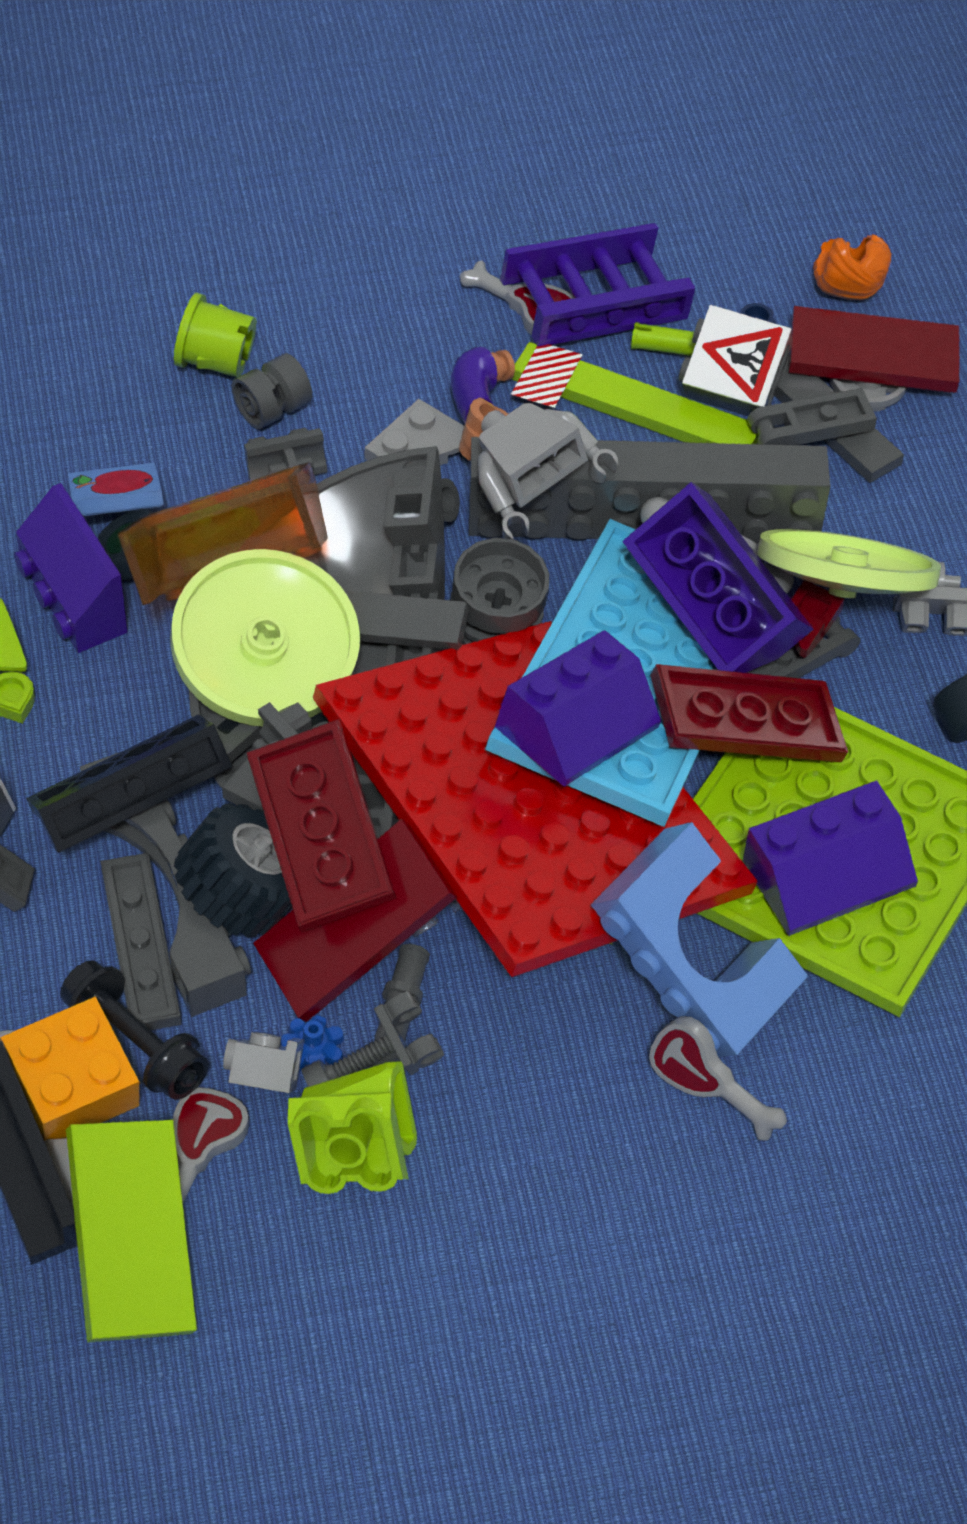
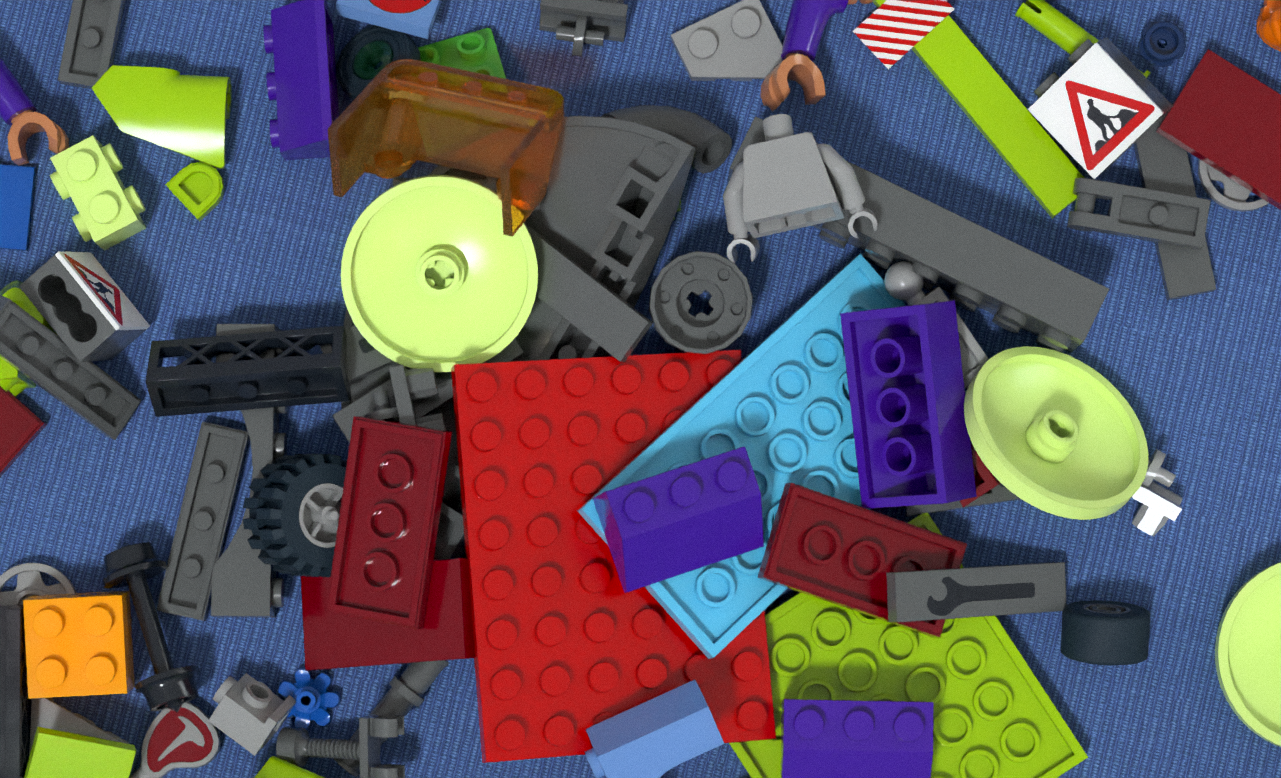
camera: 30 degrees right, 30 degrees up
none -> dark grey tile [886,562,1066,622]

